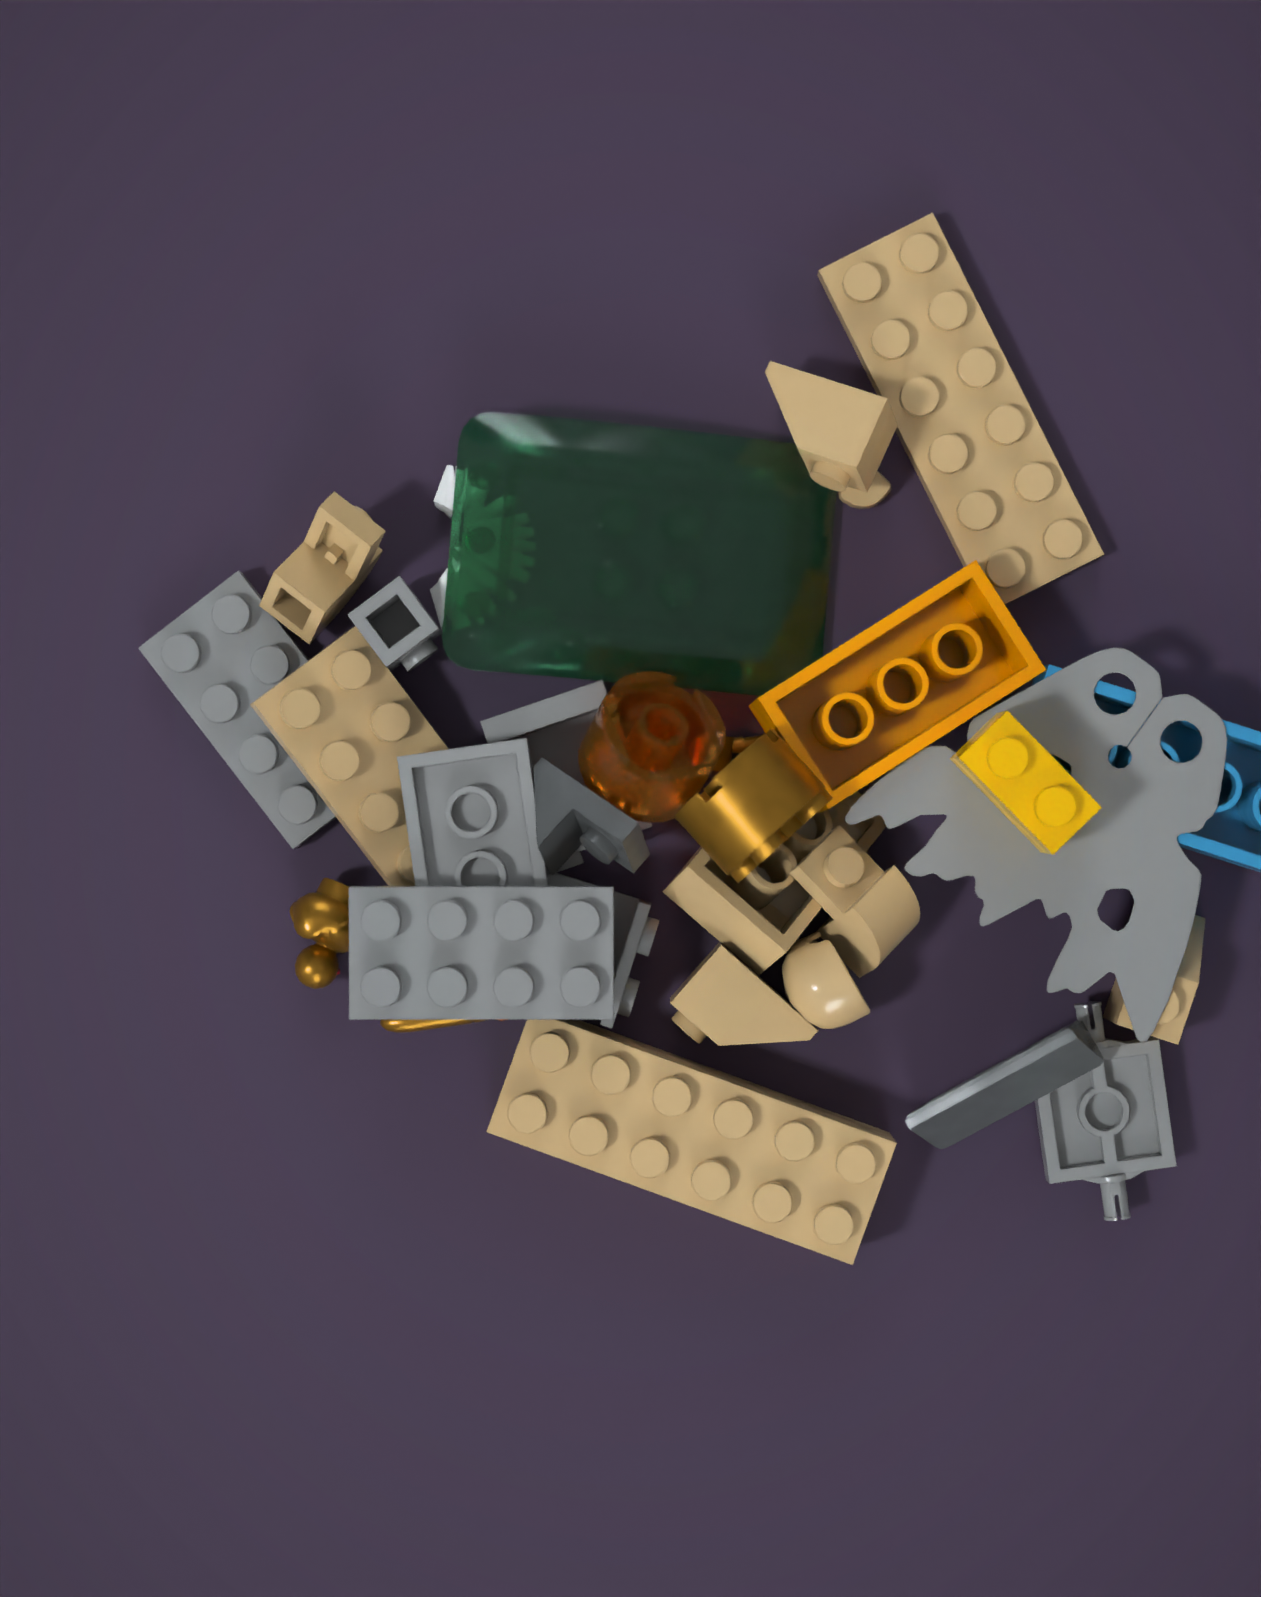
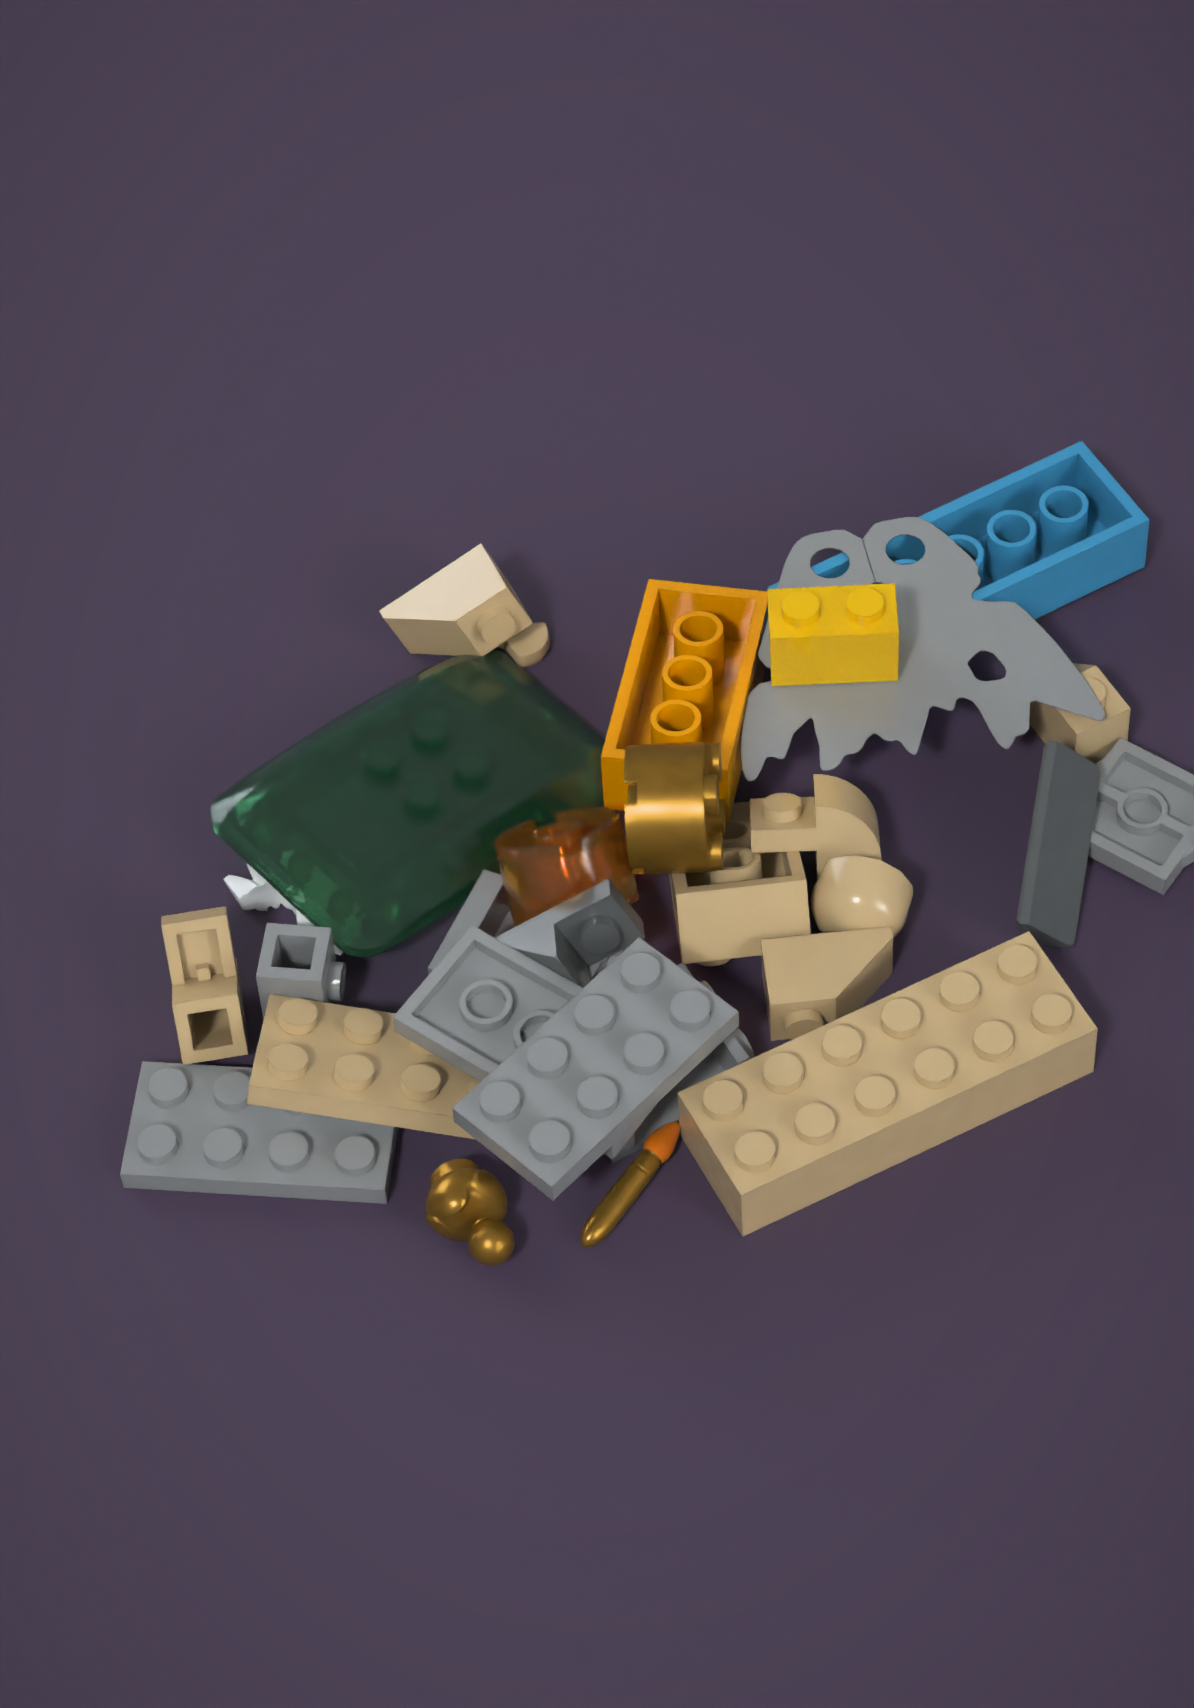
camera: 45 degrees left, 35 degrees down
tan plate [817,213,1104,604] -> none

